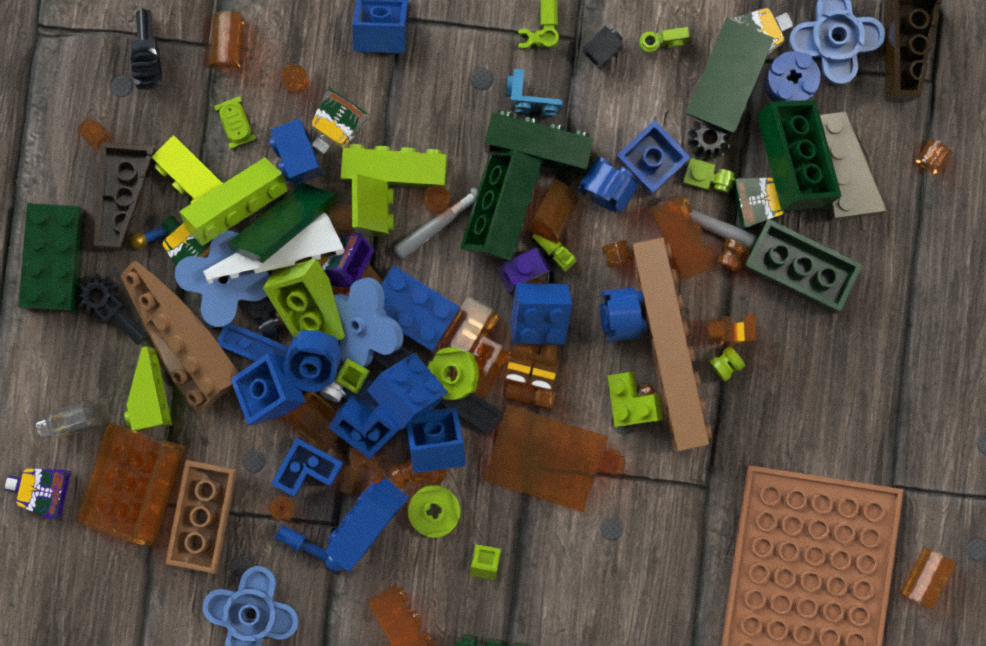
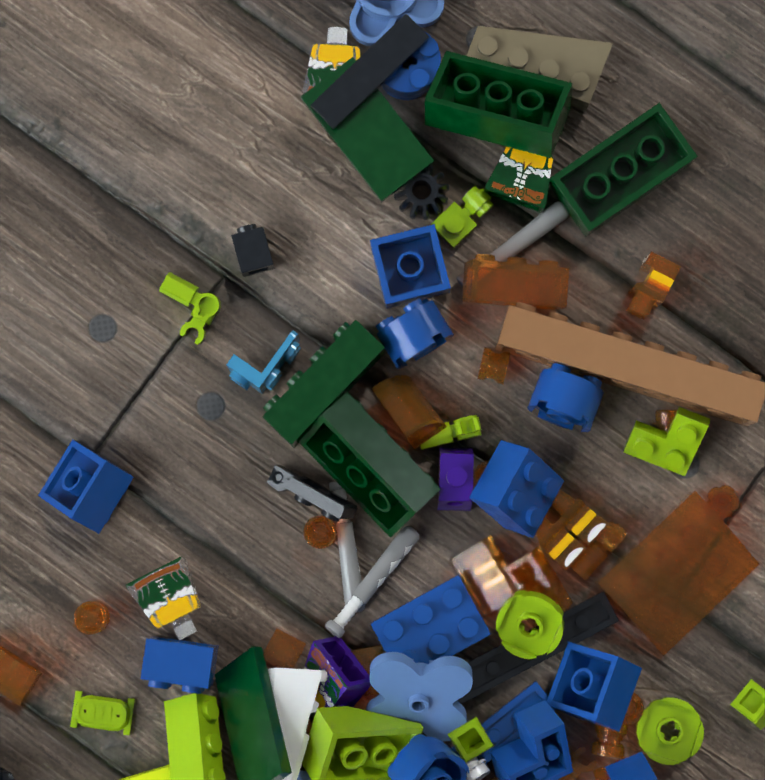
camera: 65 degrees left, 0 degrees up
lime brick [341,144,447,189] -> none
lime slope [352,174,394,237] -> none
blue brick [367,353,448,430] -> none
lime plate [639,27,689,54] -> none
lime wheel [709,346,745,382] -> none
clear orange wheel [716,238,750,272] -> none
none -> hinge [267,465,358,522]
none -> black tile [310,14,429,131]
none -> light grey piece [325,526,419,638]

